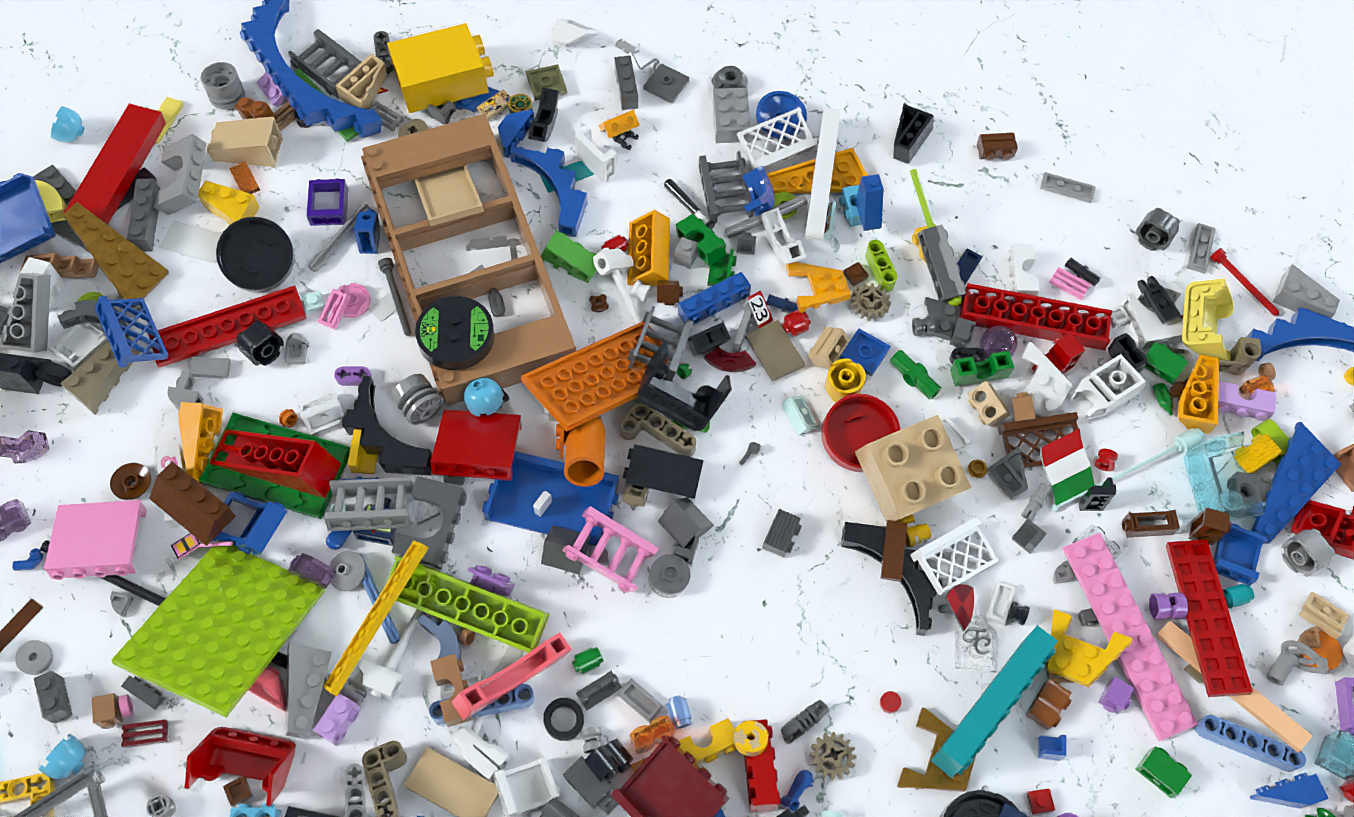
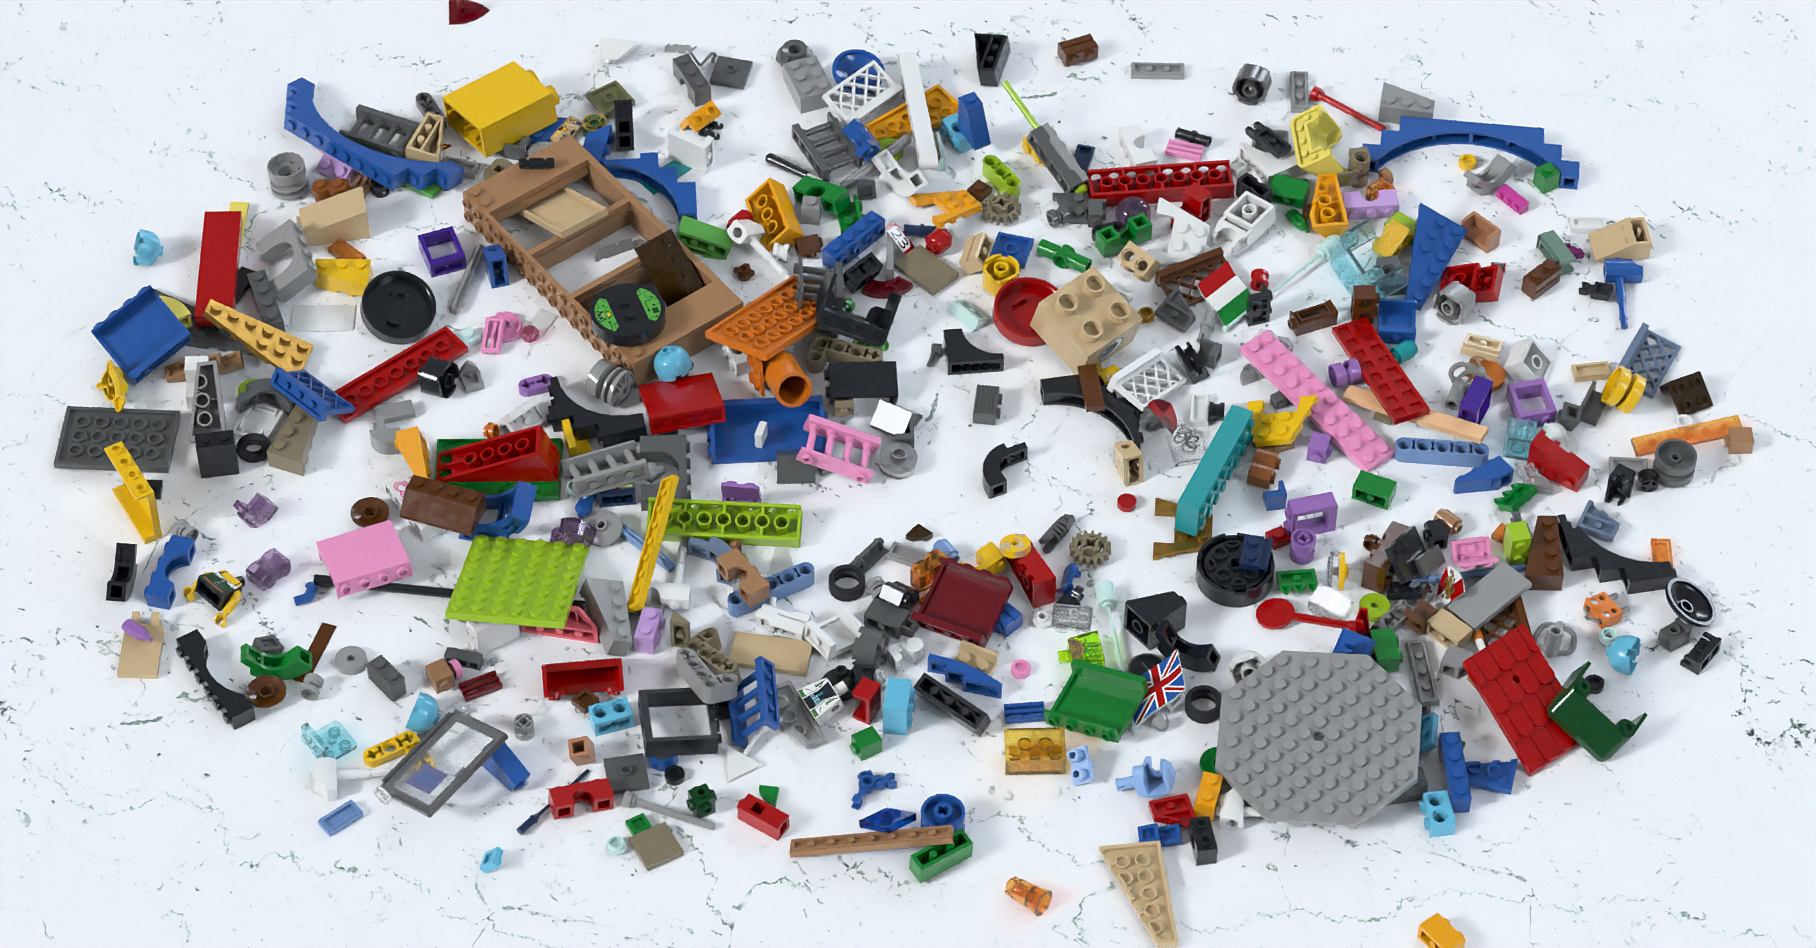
camera: 15 degrees left, 15 degrees down
light grey tile [110,591,134,618] -> none
piece [170,533,233,560] -> none
dark grey piece [378,257,411,336] -> none
coral arch [451,632,572,721] -> none
green brick [571,647,604,675] -> none
medium nougat brick [1012,392,1036,421] -> none
none -> black axle [519,158,555,169]
none -> clear pink plate [521,325,539,343]
none -> dark brown slope [634,229,704,307]
none -> dark tan slope [670,611,691,648]
none -> dark brown tile [906,523,933,542]
none -> black arch [943,328,1004,375]
none -> black arch [982,442,1028,499]
none -> tan torso [1113,440,1144,487]
none -> black hinge [1174,342,1210,385]
none -> medium lavender window [1283,492,1338,537]
none -> dark purple window [1458,375,1494,425]
none -> clear tile [1515,461,1539,485]

